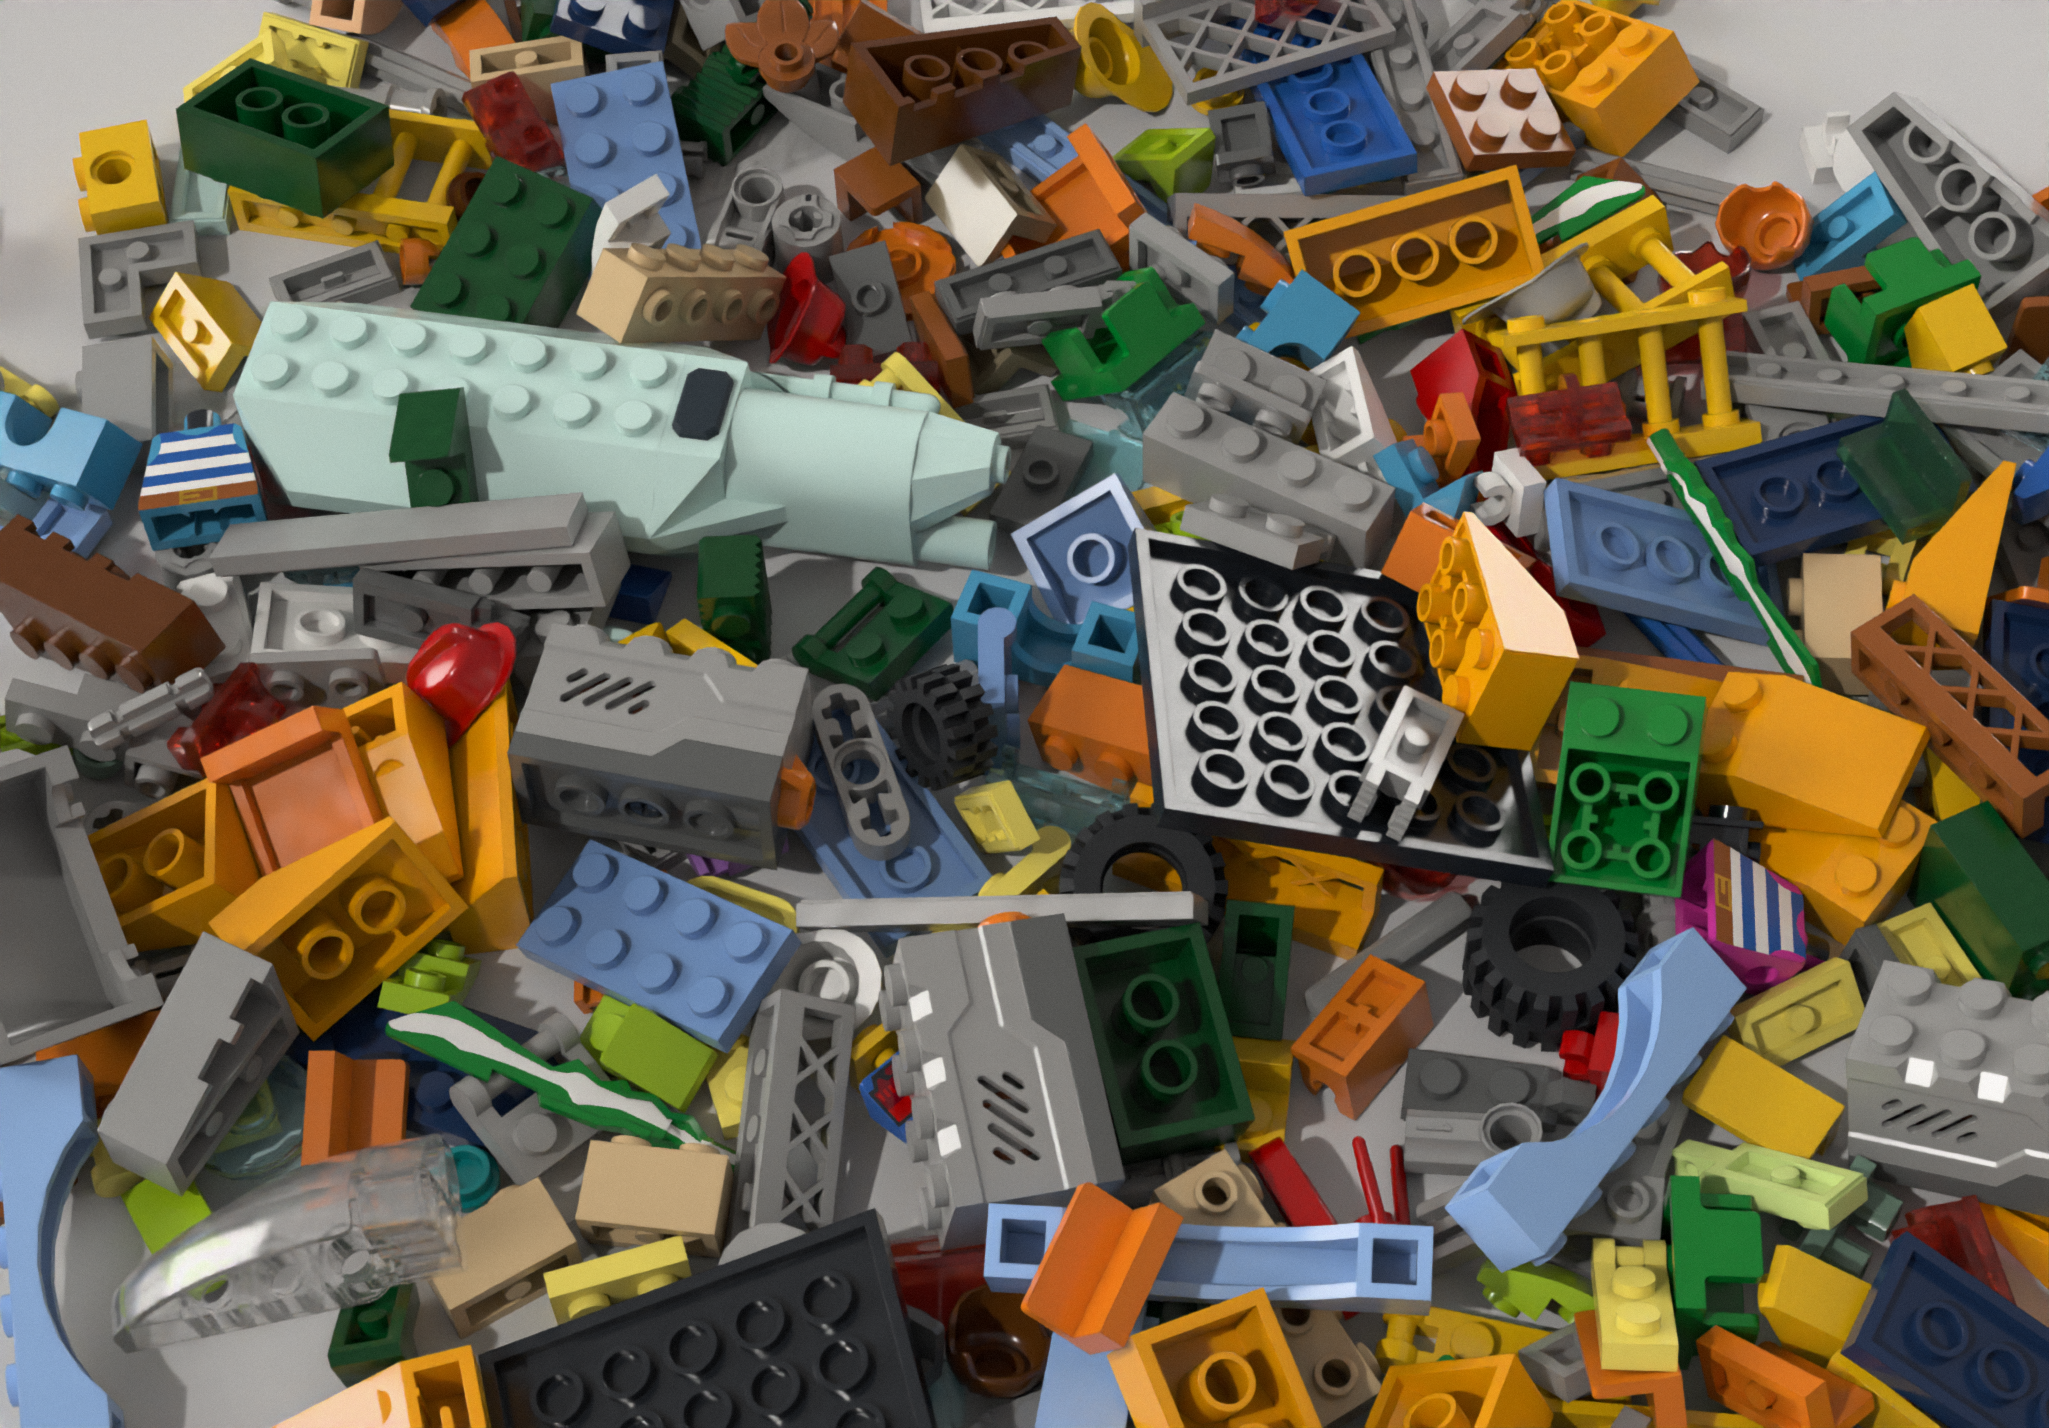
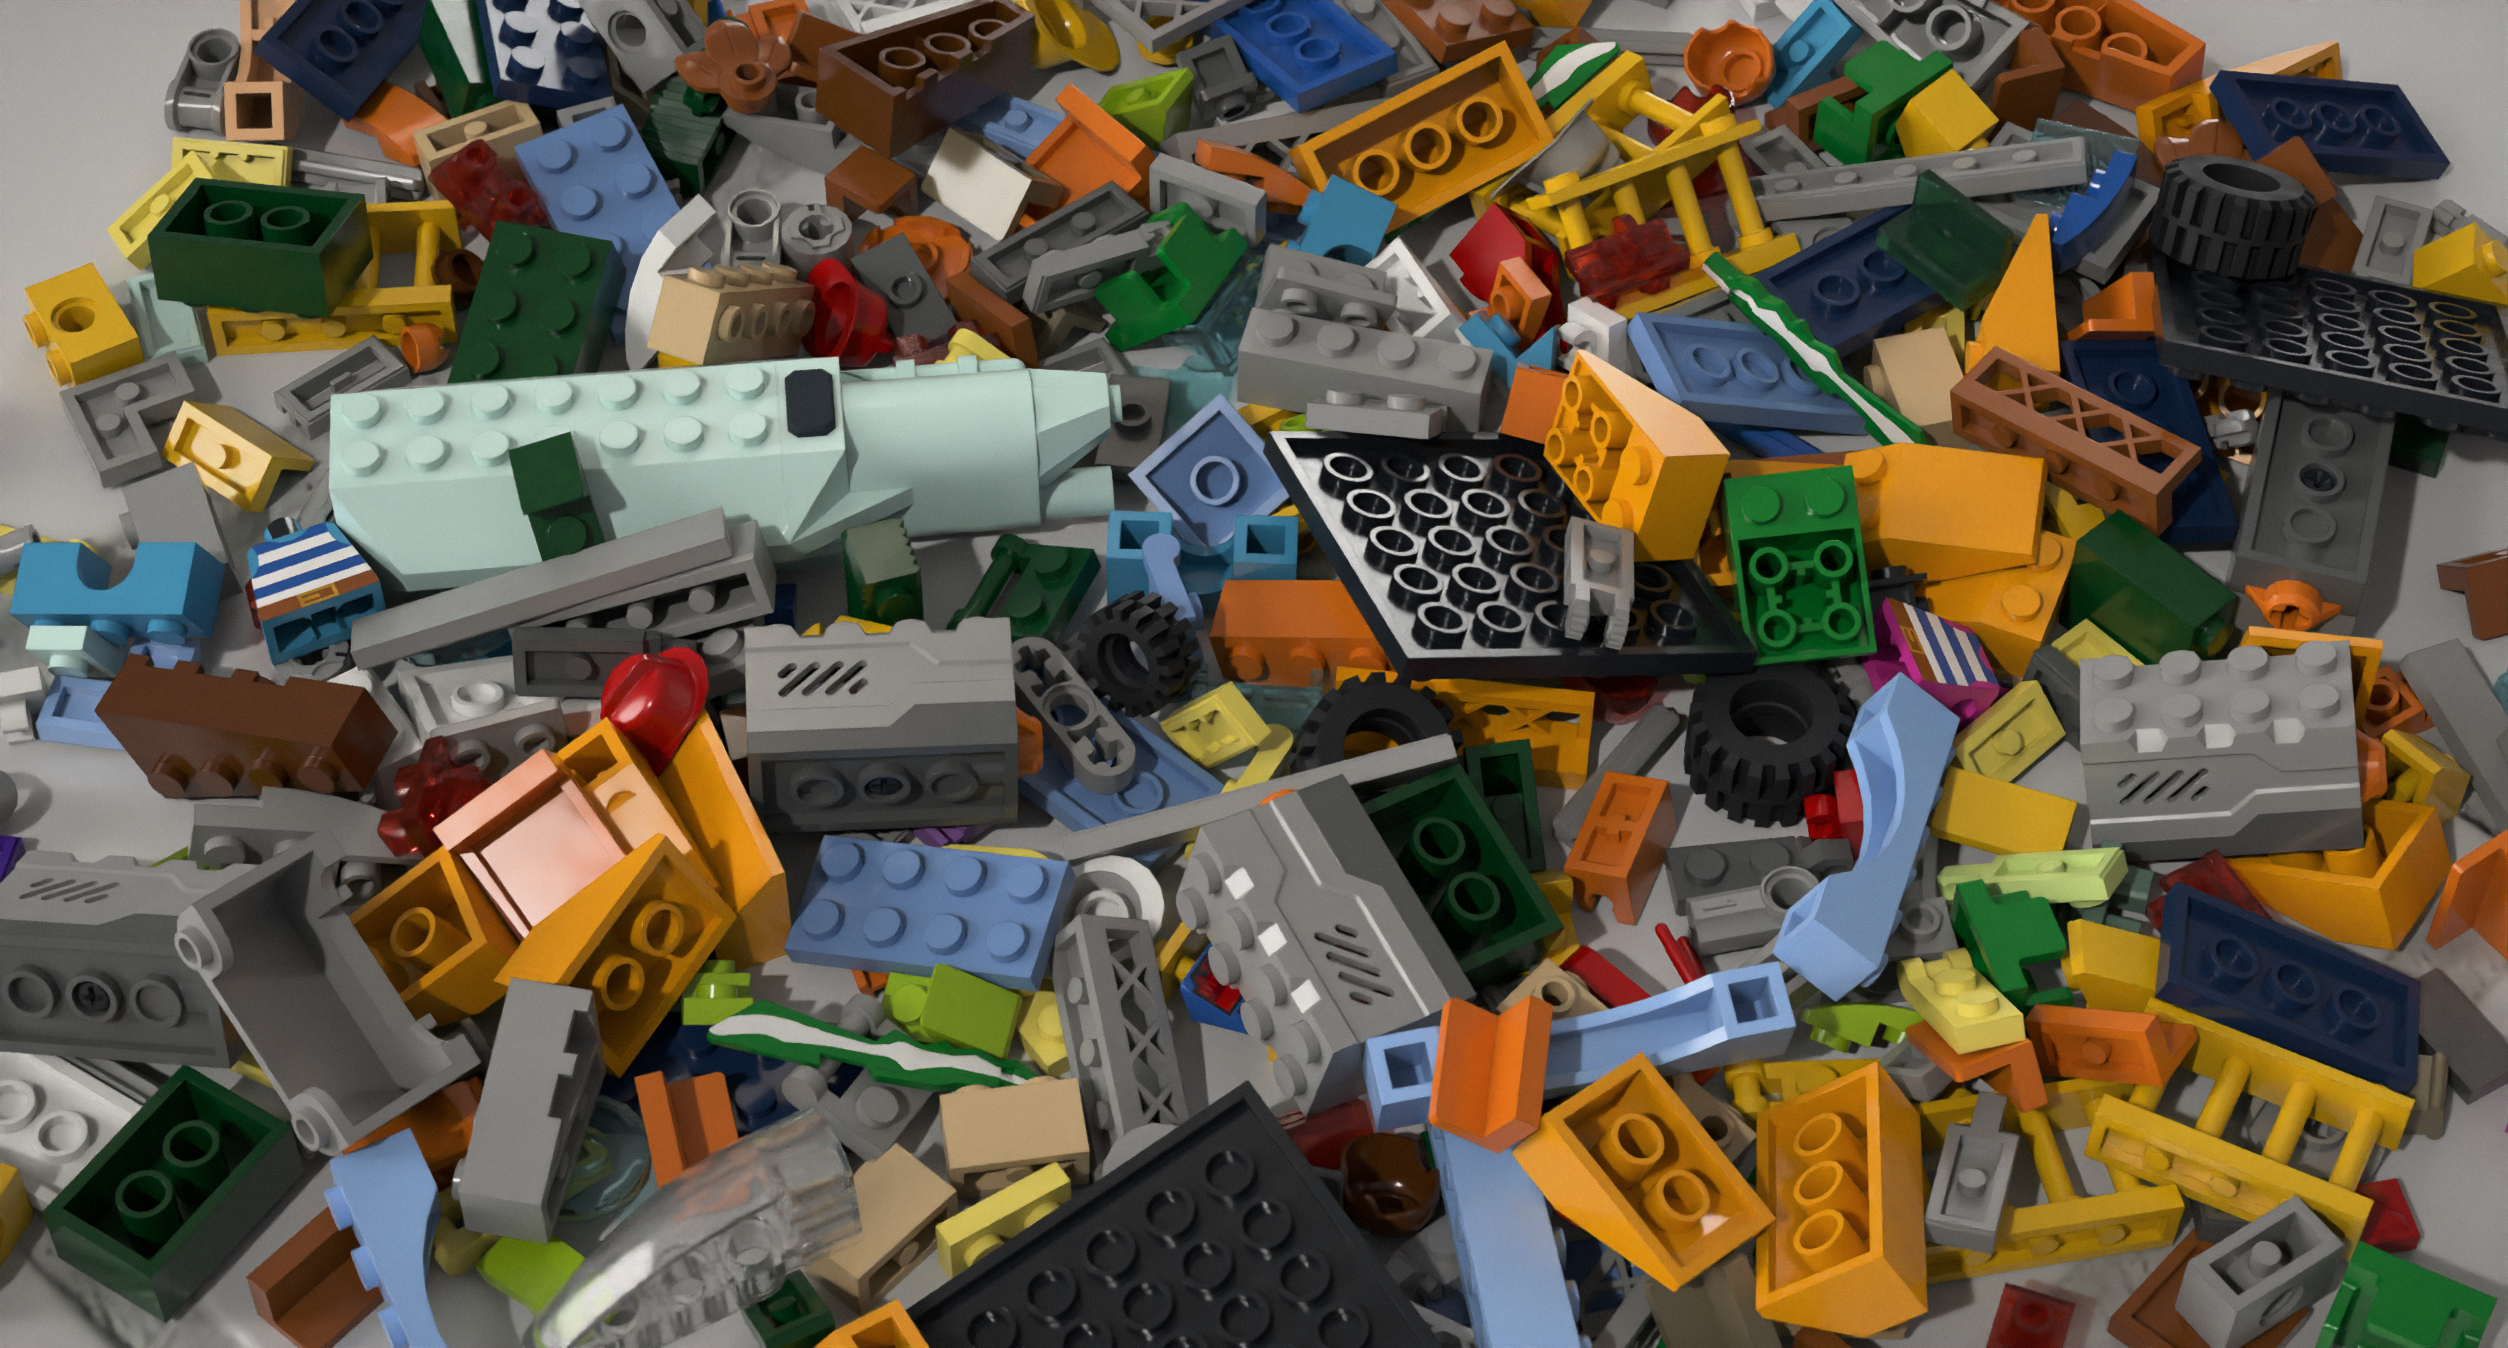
camera: 20 degrees left, 5 degrees down
light grey axle [87,668,215,751] -> none

